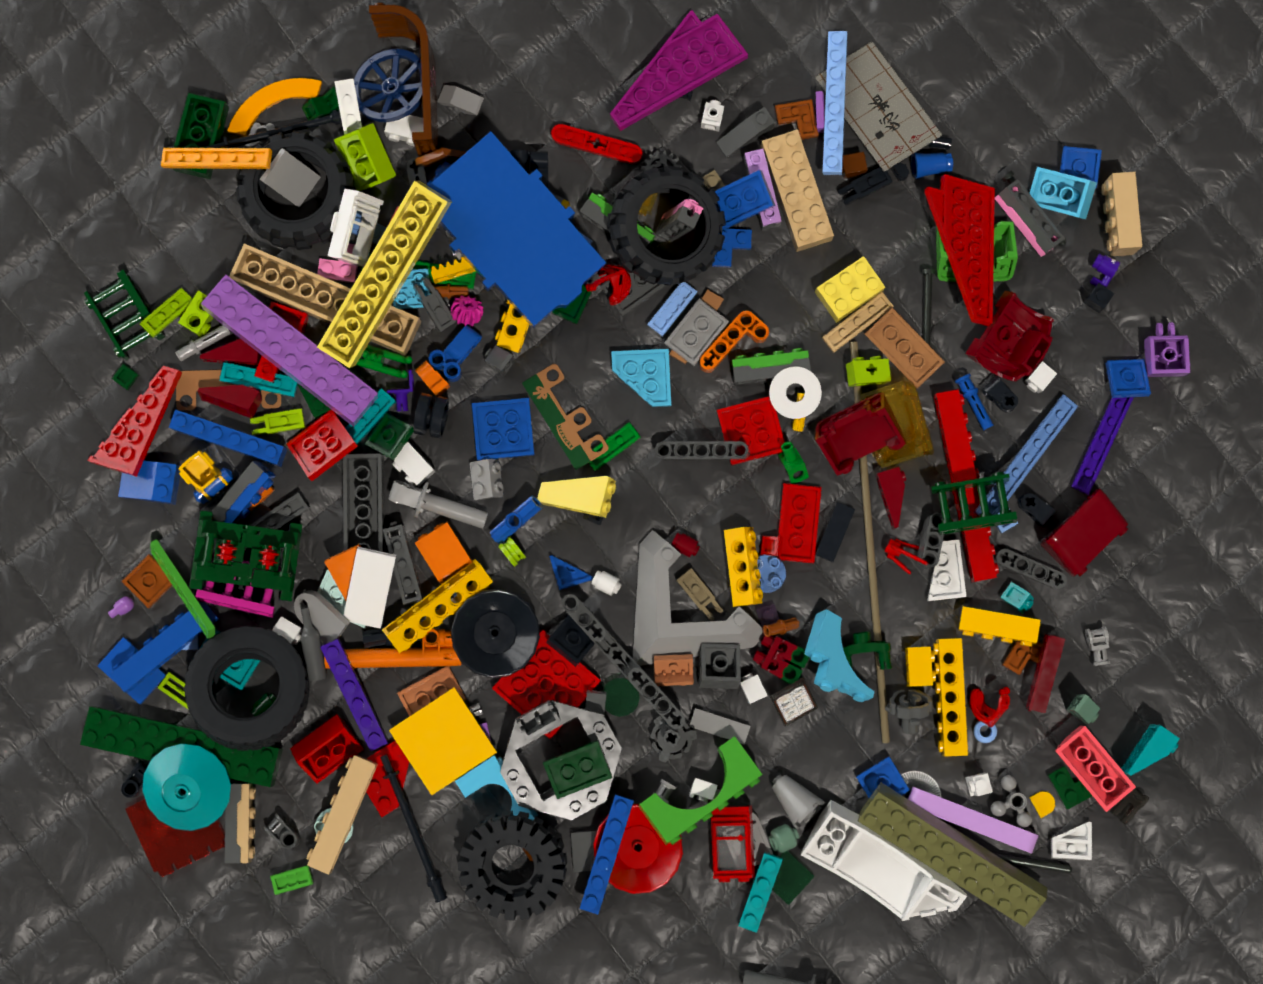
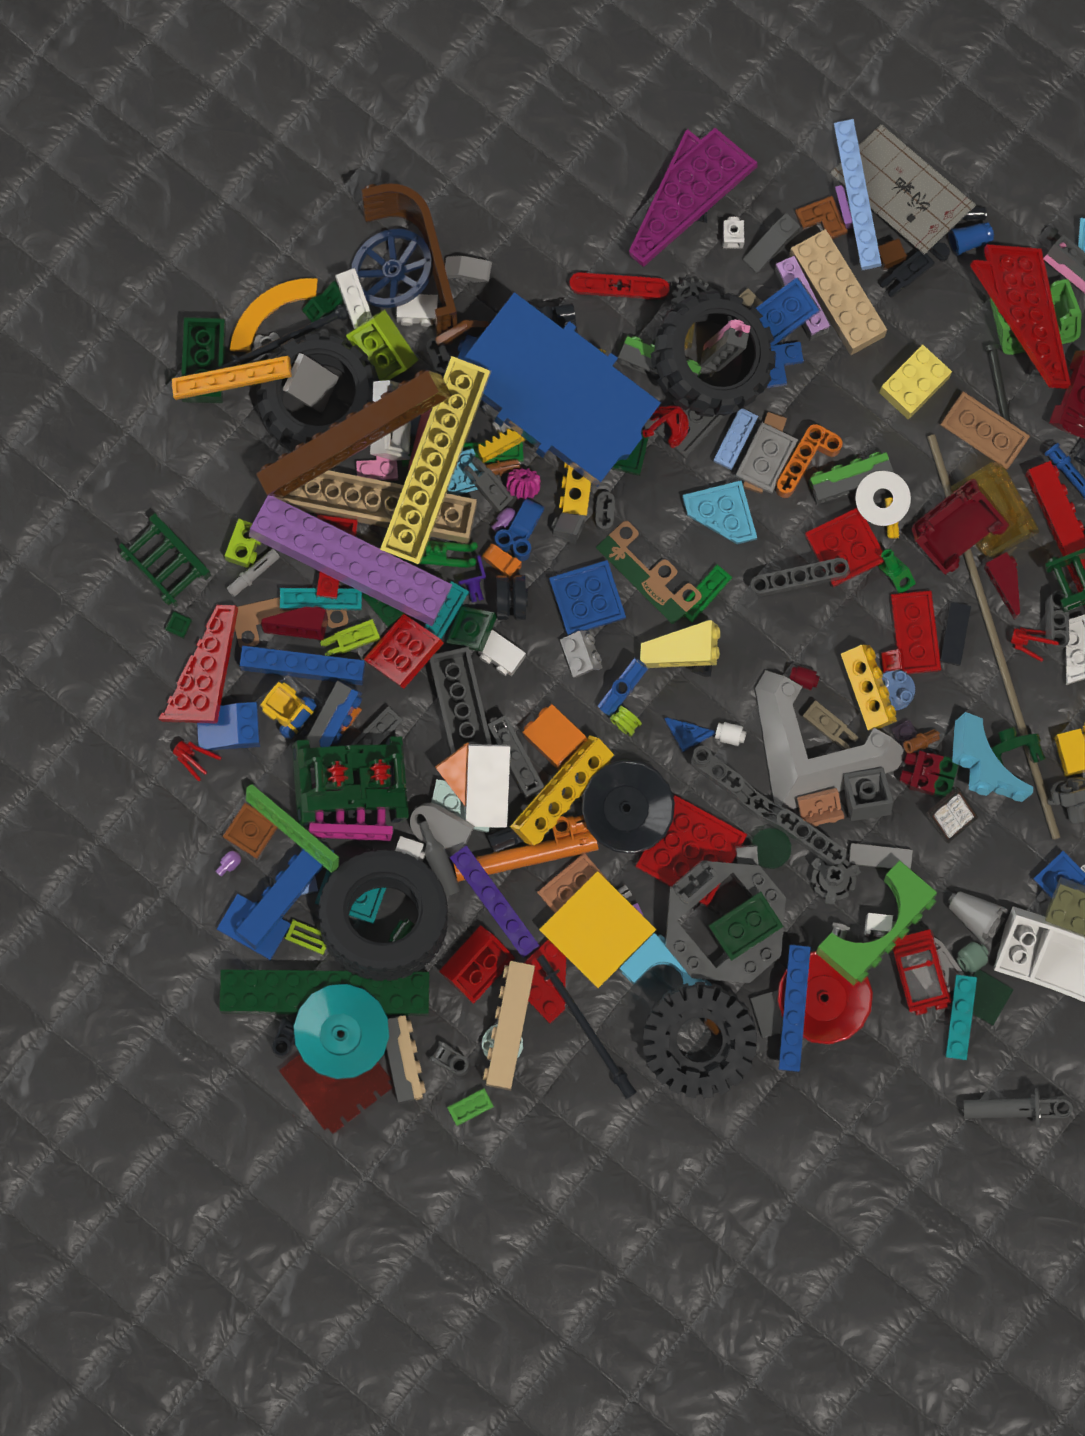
camera: 15 degrees left, 5 degrees down
lime tile [140,288,193,338] -> none
dark red slope [200,339,261,366] -> none
light grey piece [388,480,488,529] -> none
black plate [546,615,598,667] -> none
white brick [740,673,767,704] -> none
tan tile [822,292,894,353] -> none
lime brick [846,356,891,387] -> none
none -> red plant [173,741,222,781]
none -> reddish brown brick [256,370,452,498]
none -> medium lavender cylinder [491,508,517,533]
none -> dark grey beam [595,491,615,531]

